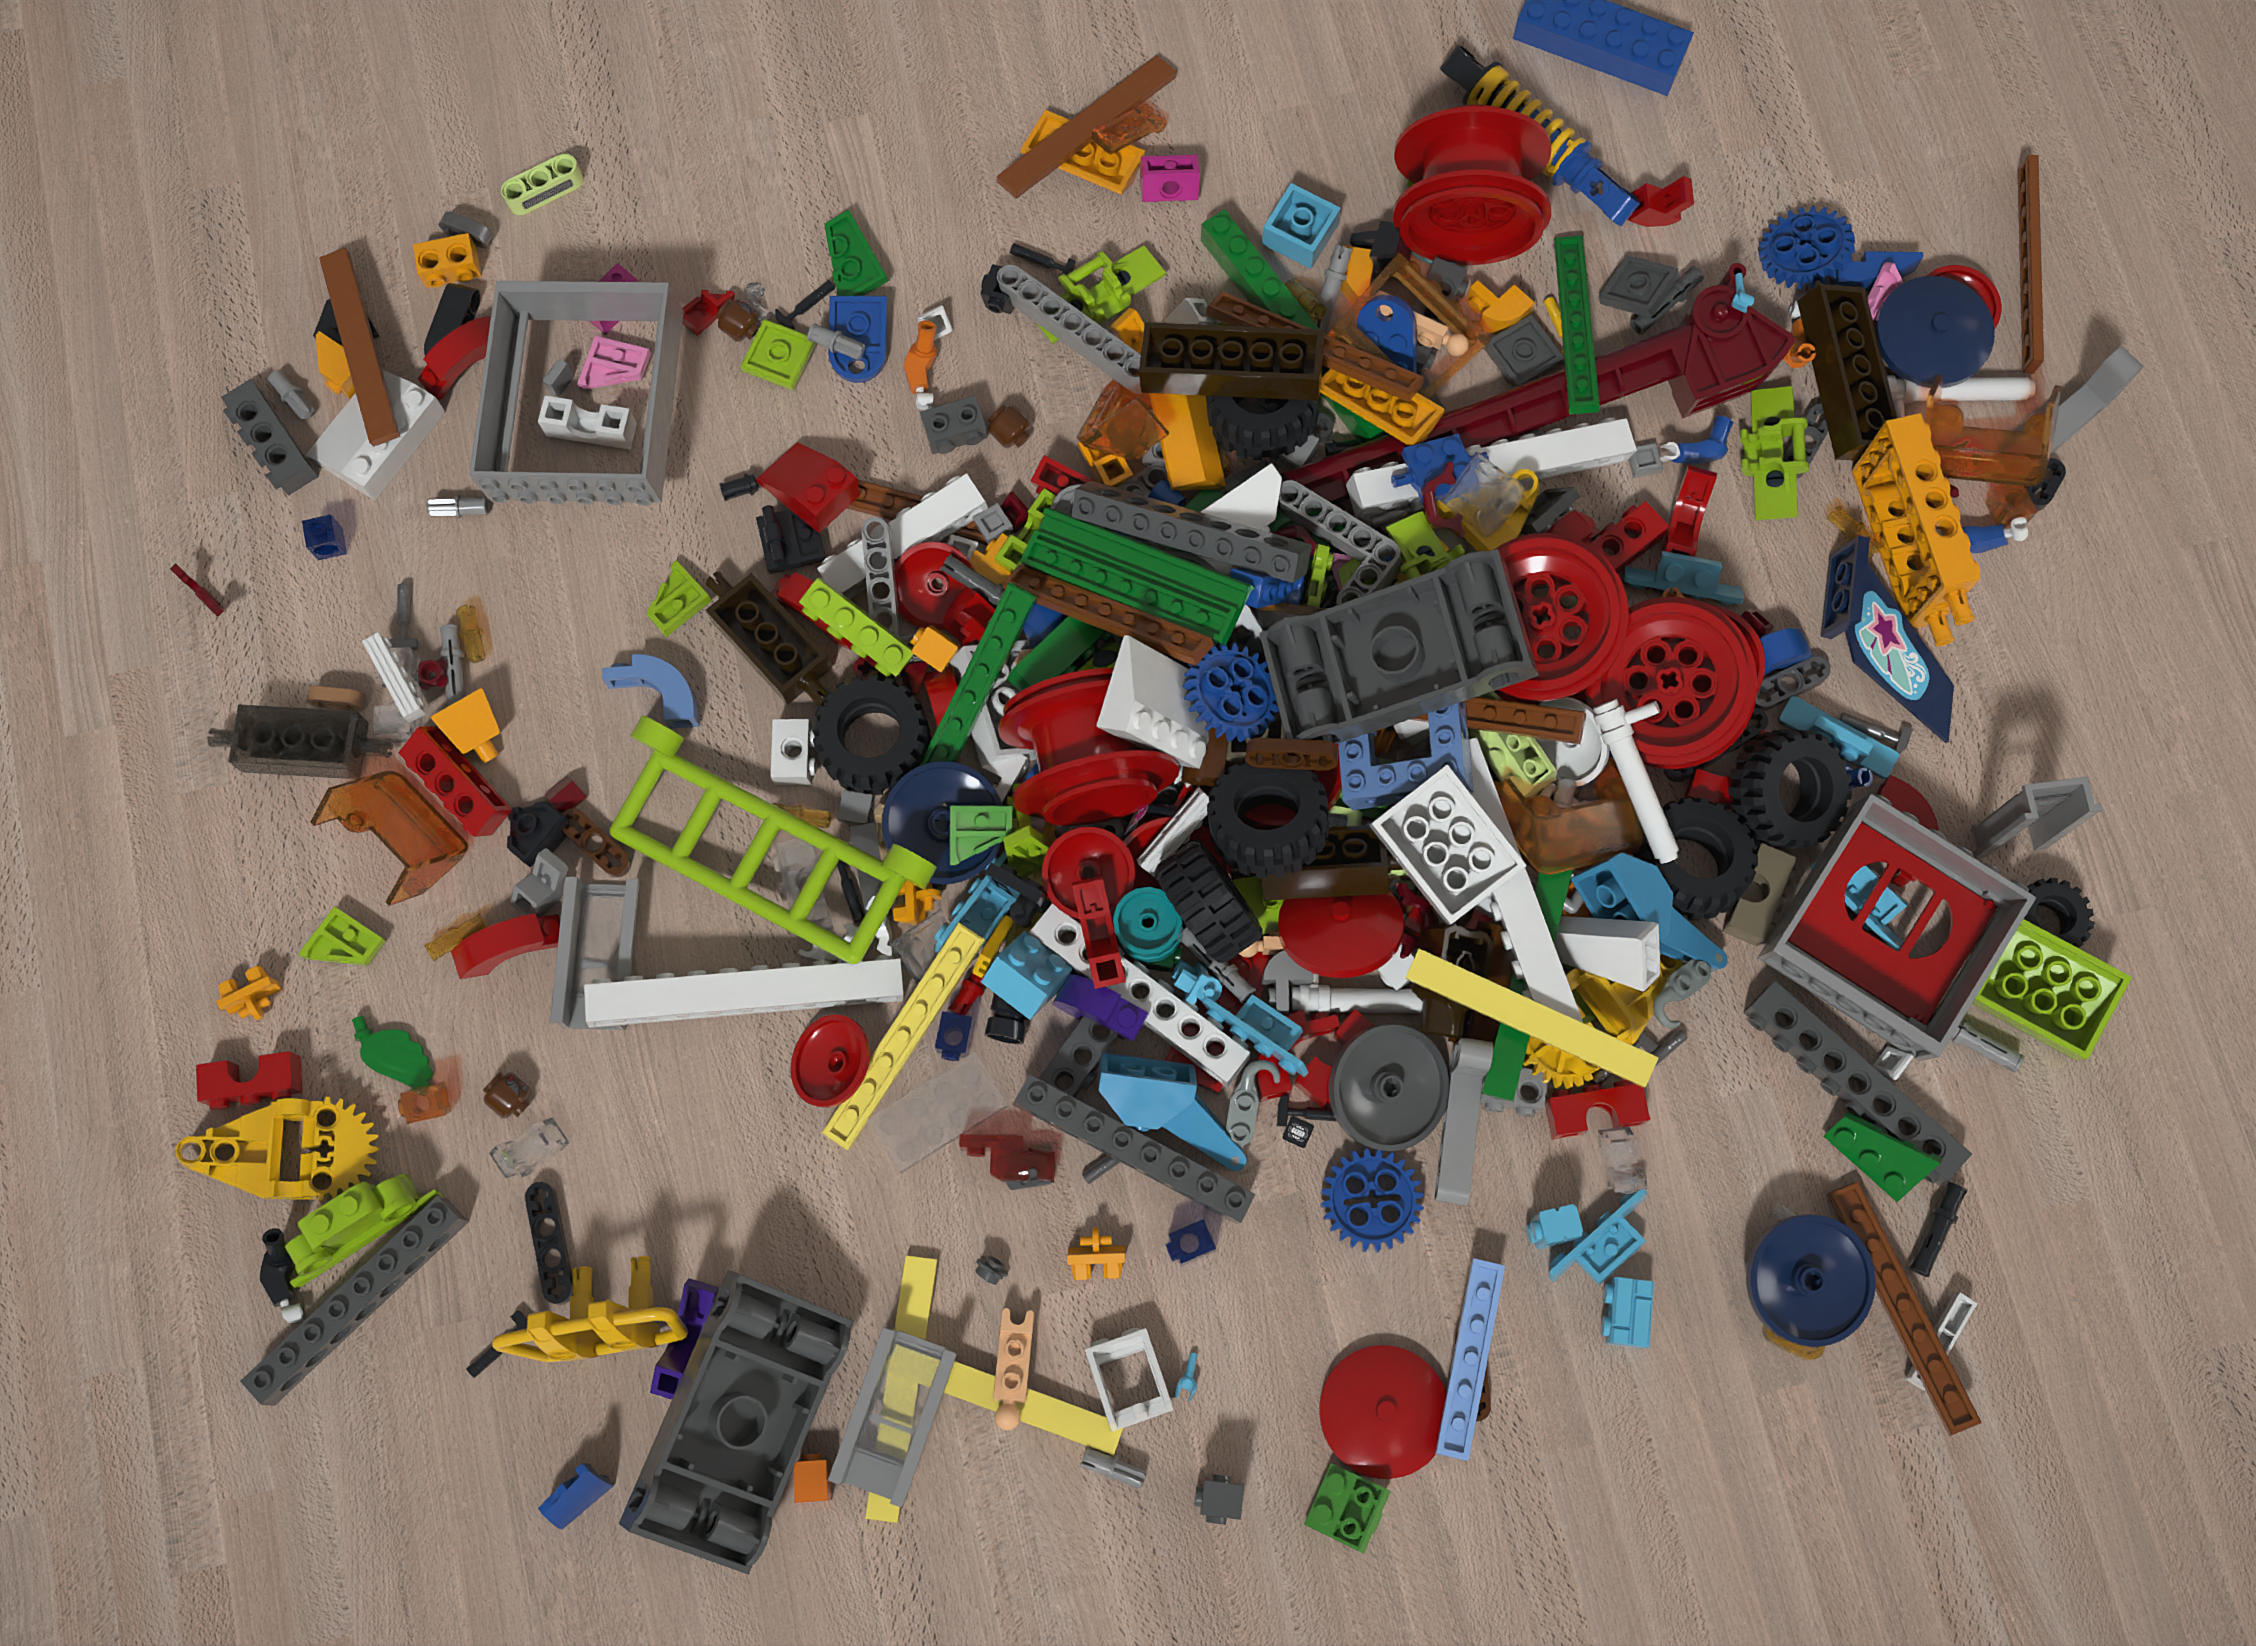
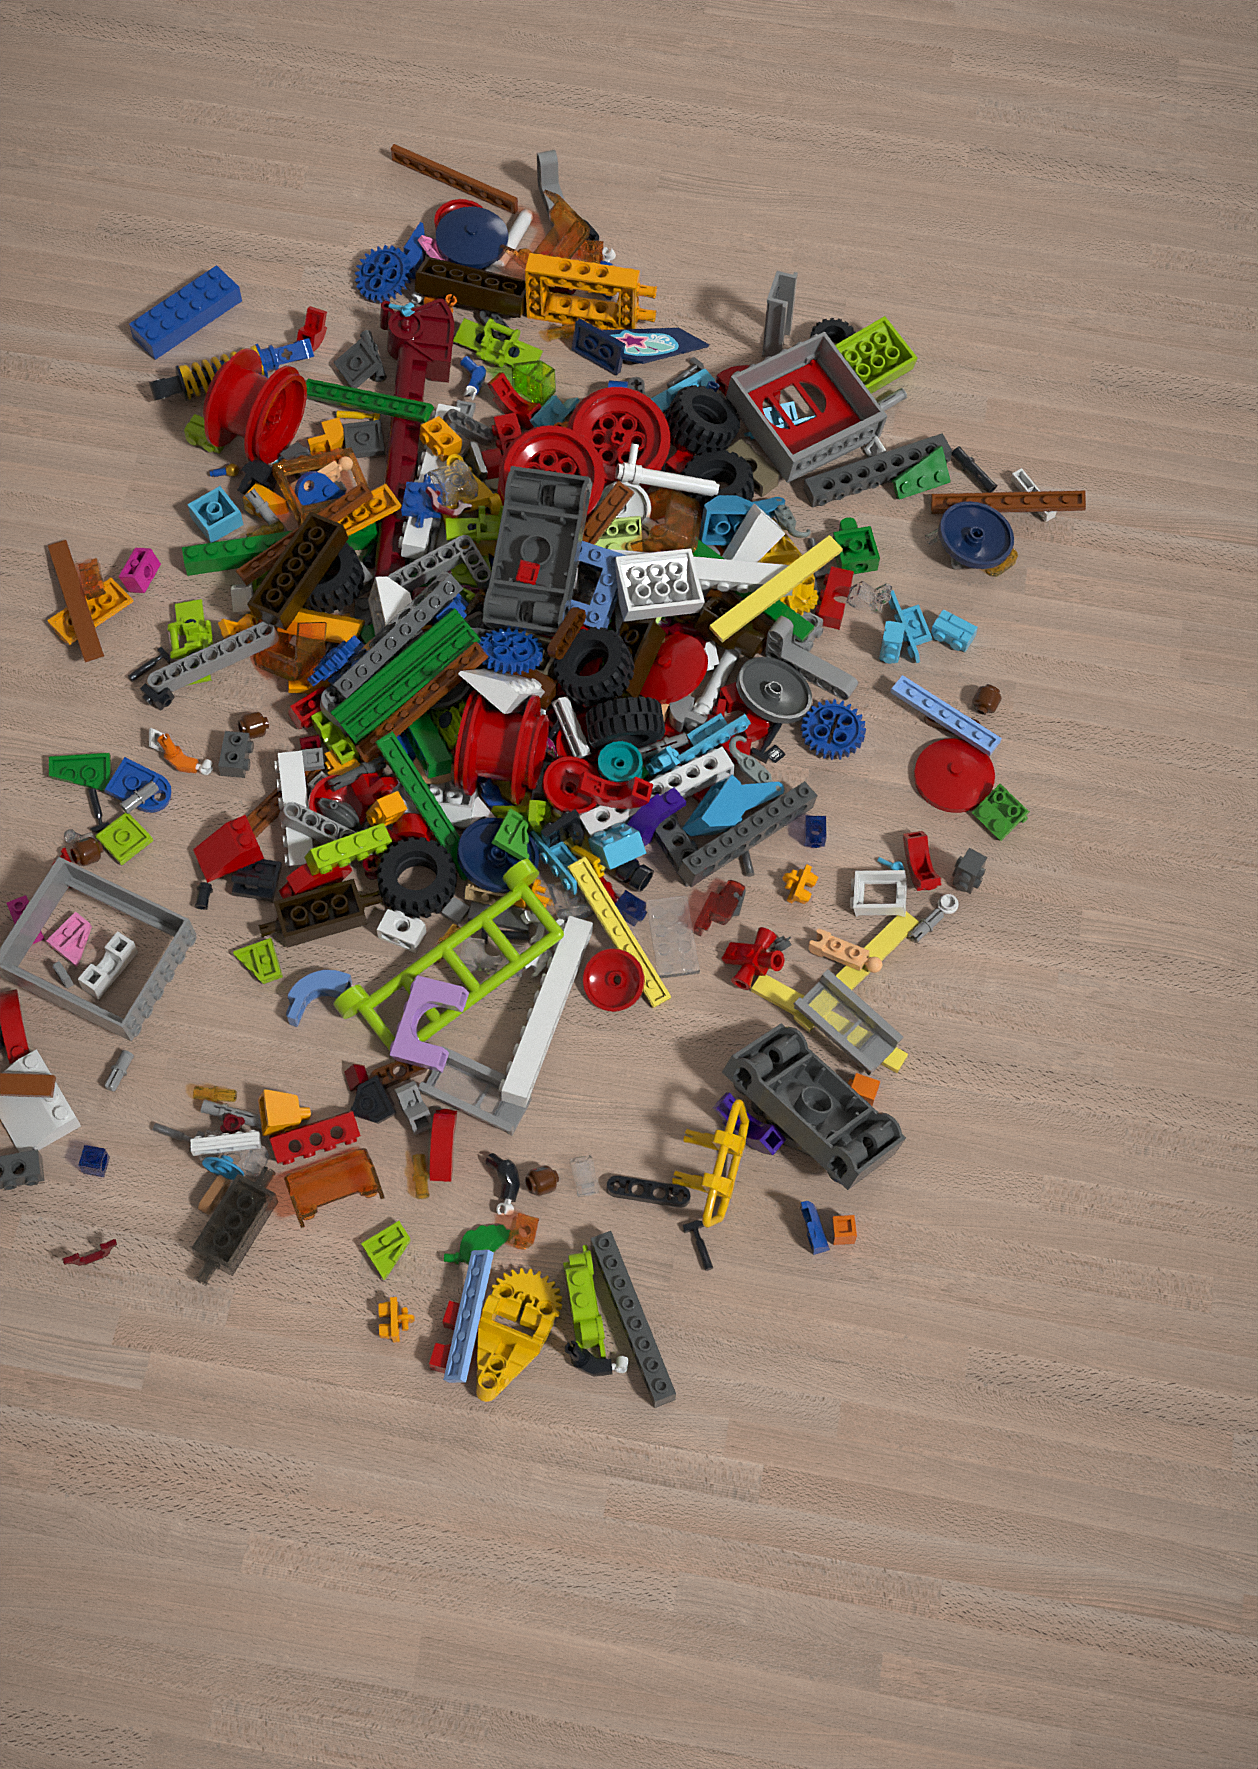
camera: 70 degrees left, 10 degrees down
none -> dark azure dish [202,1155,244,1180]
none -> piece [210,463,239,477]
none -> blue gear [307,635,361,687]
none -> dark grey hat [317,798,362,832]
none -> lavender arch [390,975,469,1073]
none -> light orange brick [419,416,462,462]
none -> flat silver beam [443,409,494,445]
none -> light blue plate [443,1250,494,1383]
none -> black arm [485,1153,520,1215]
none -> clear neon green slope [512,360,556,406]
none -> red tile [515,560,540,585]
none -> red brick [721,927,785,990]
none -> green brick [832,517,880,575]
none -> orange panel [832,1215,857,1245]
none -> red arch [903,831,941,891]
none -> white plate [938,894,959,914]
none -> reddish brown head [972,684,1002,715]

